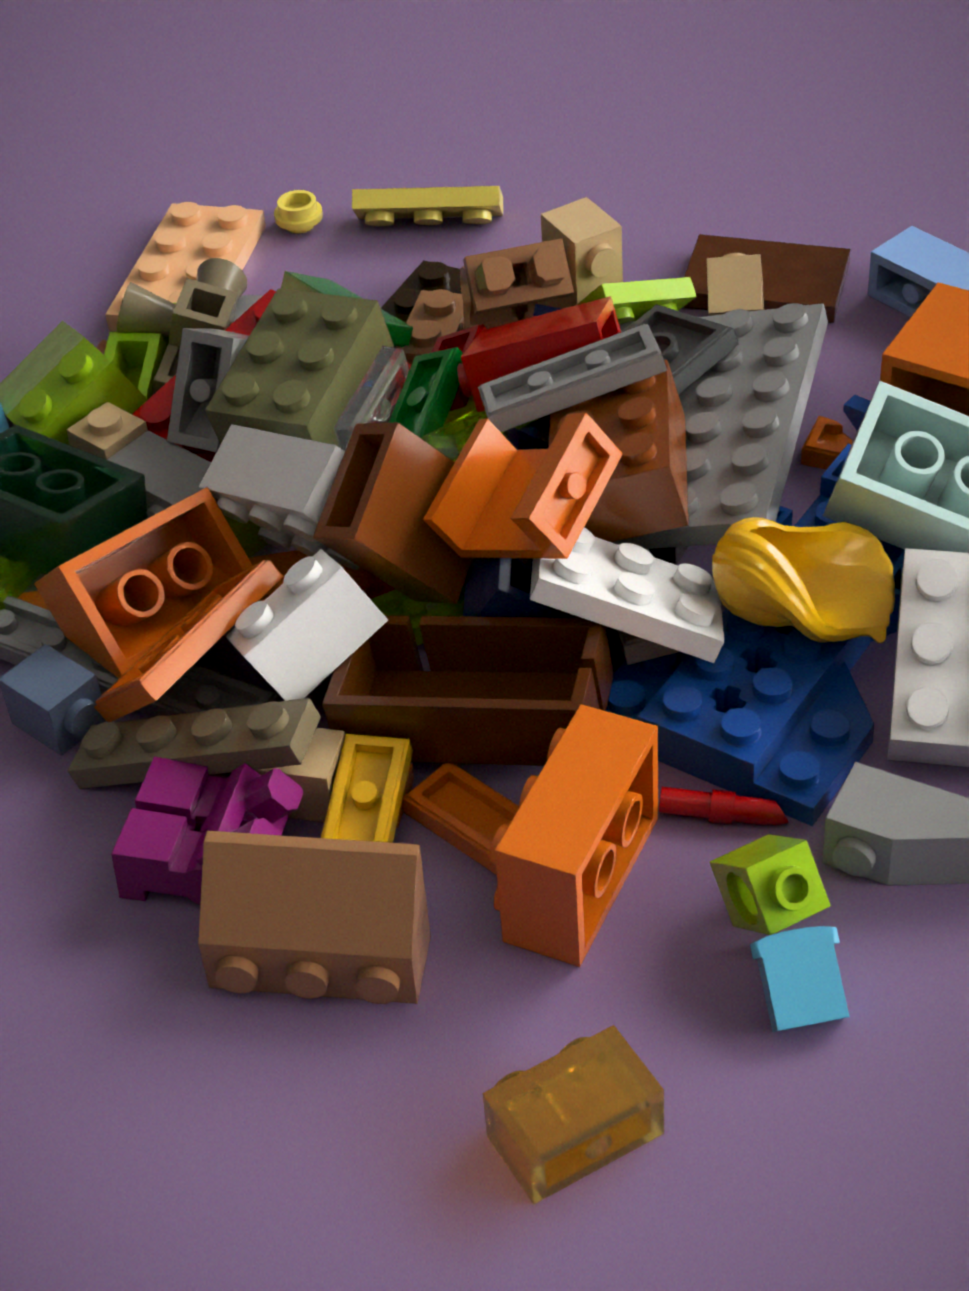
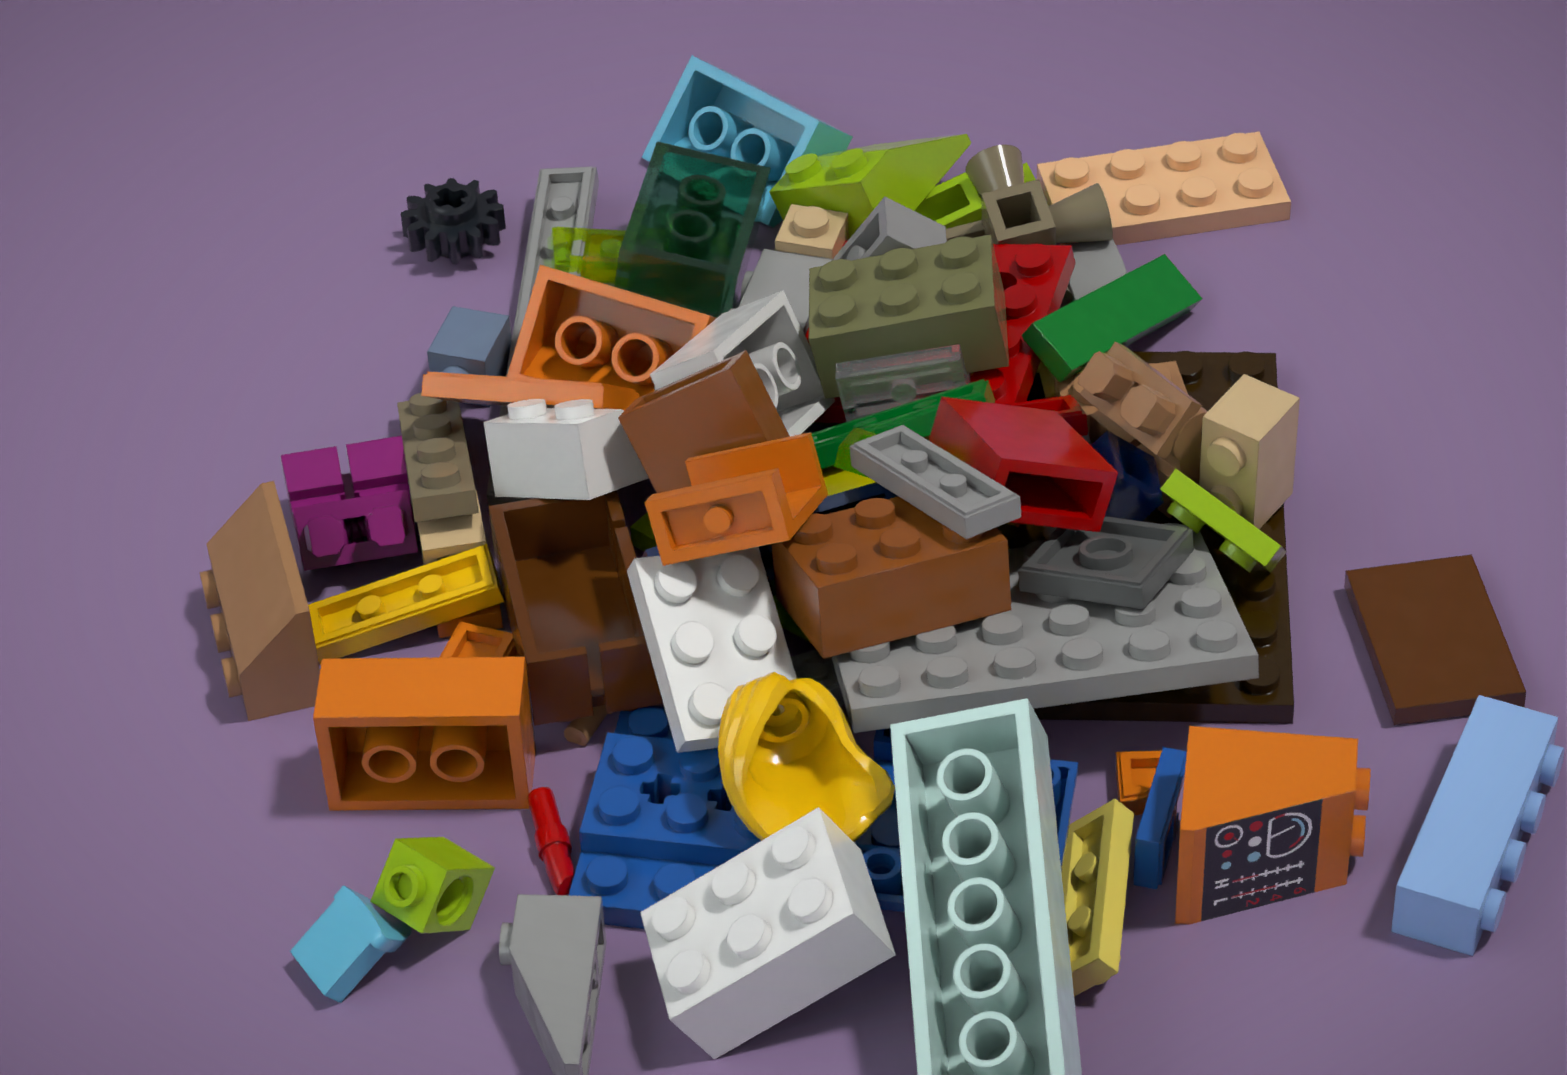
camera: 65 degrees right, 0 degrees up
light yellow plate [274,190,323,234] -> none
light yellow plate [352,186,503,226] -> none
clear yellow brick [482,1025,664,1204] -> none
tan brick [707,253,764,316] -> none

